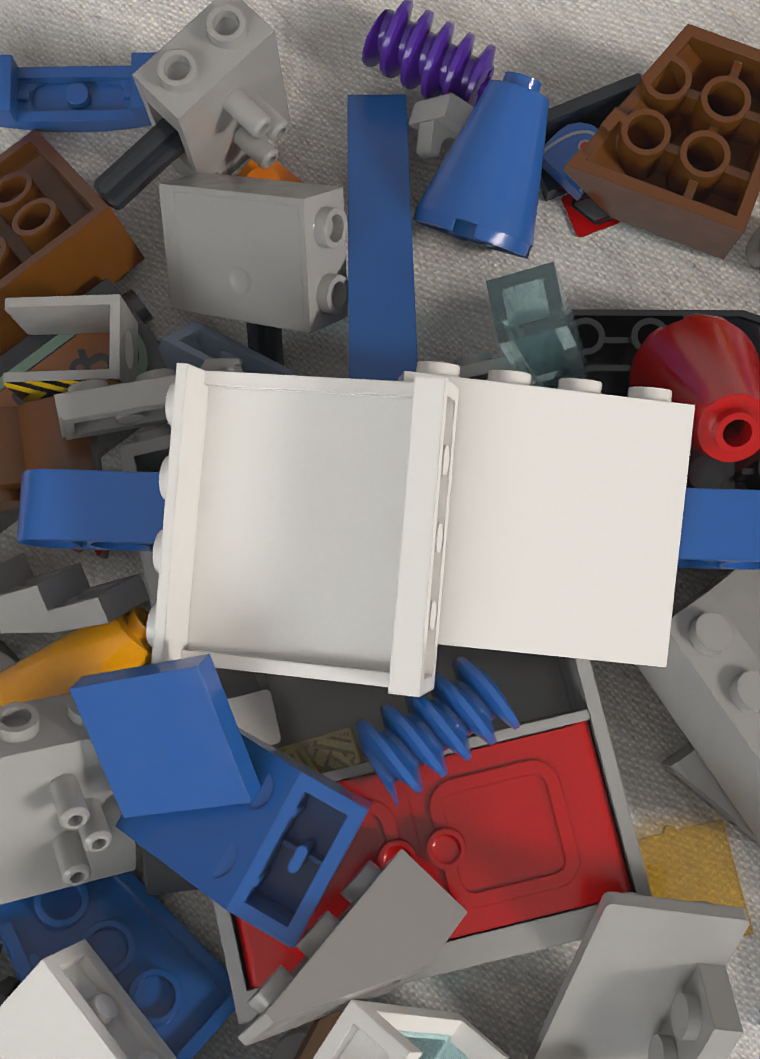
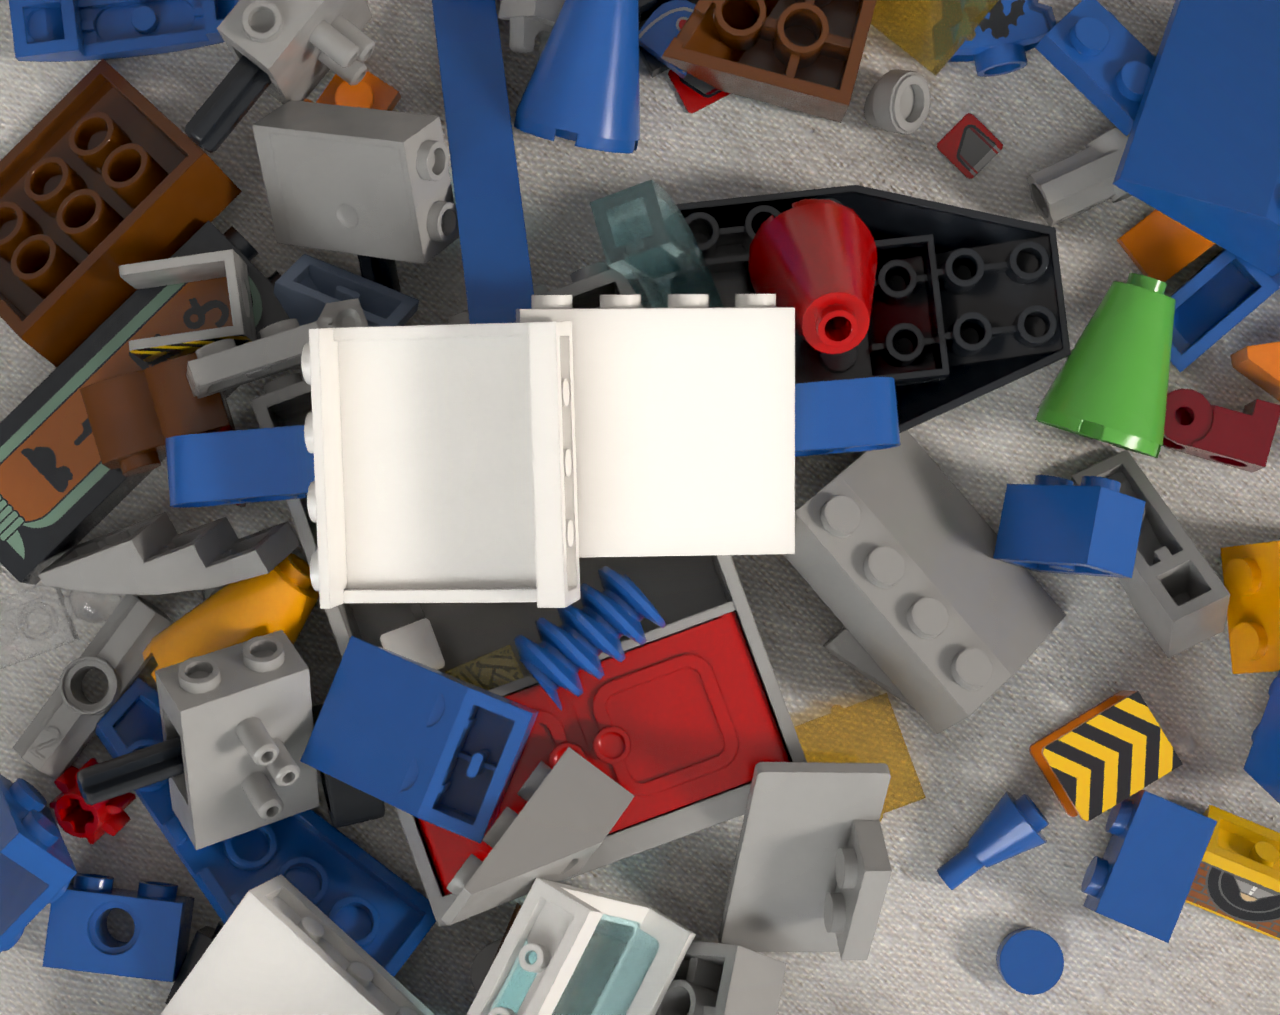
camera: 15 degrees left, 5 degrees up
blue tile [69,654,261,818] -> none

